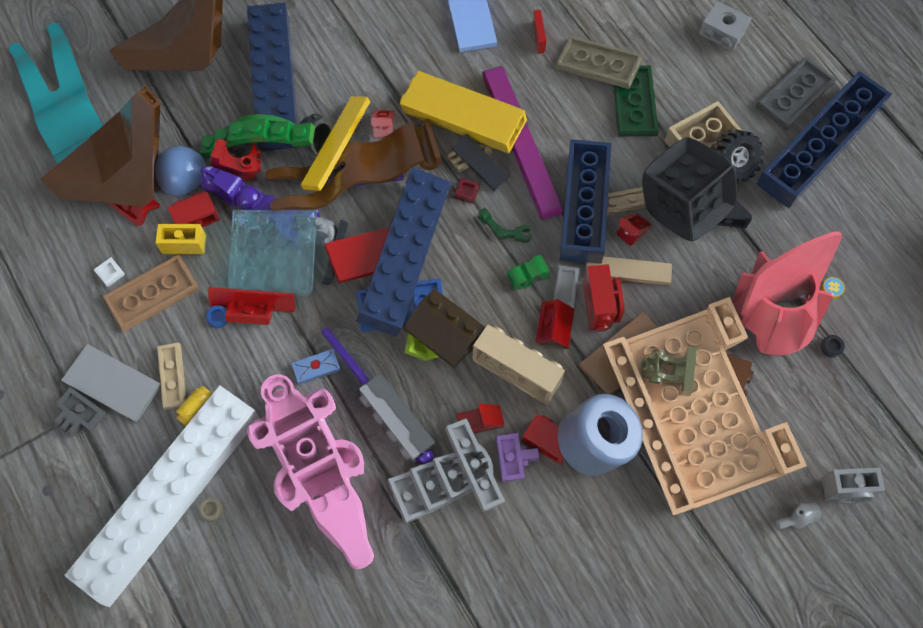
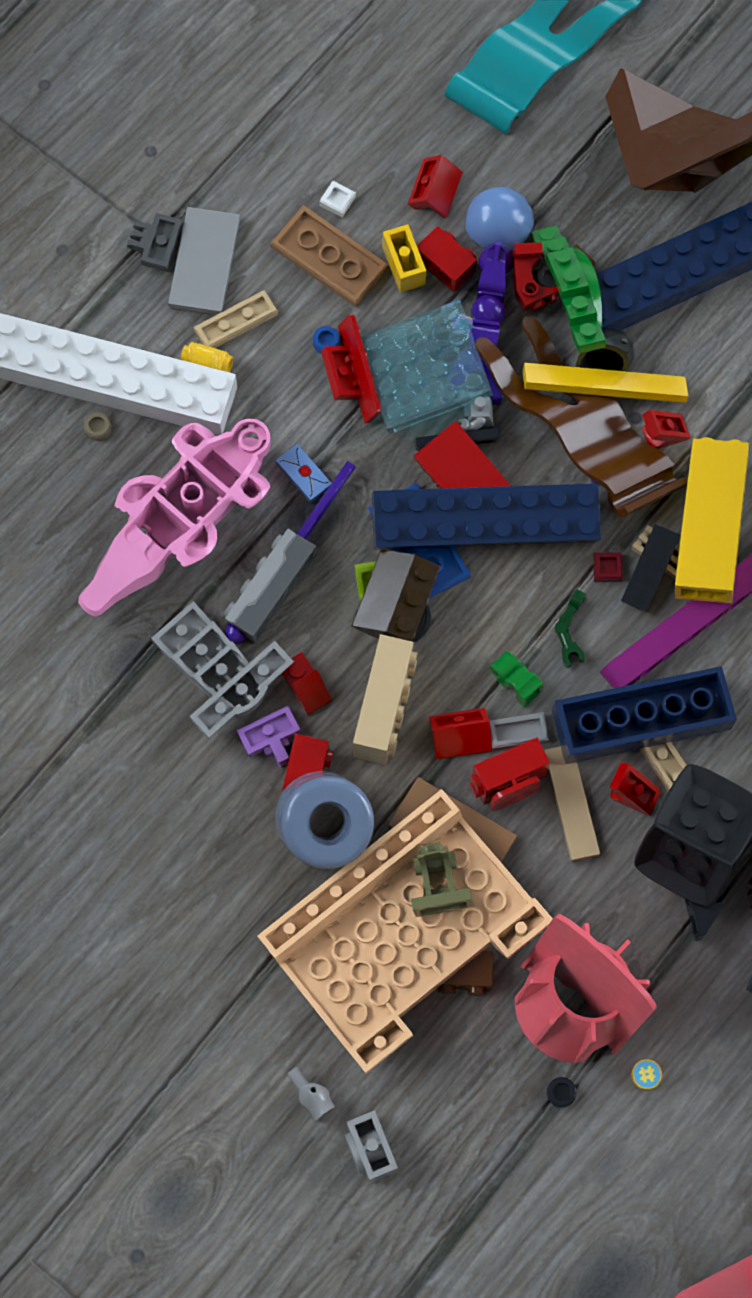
camera: 70 degrees right, 5 degrees up
reddish brown panel [40,86,161,207] -> none

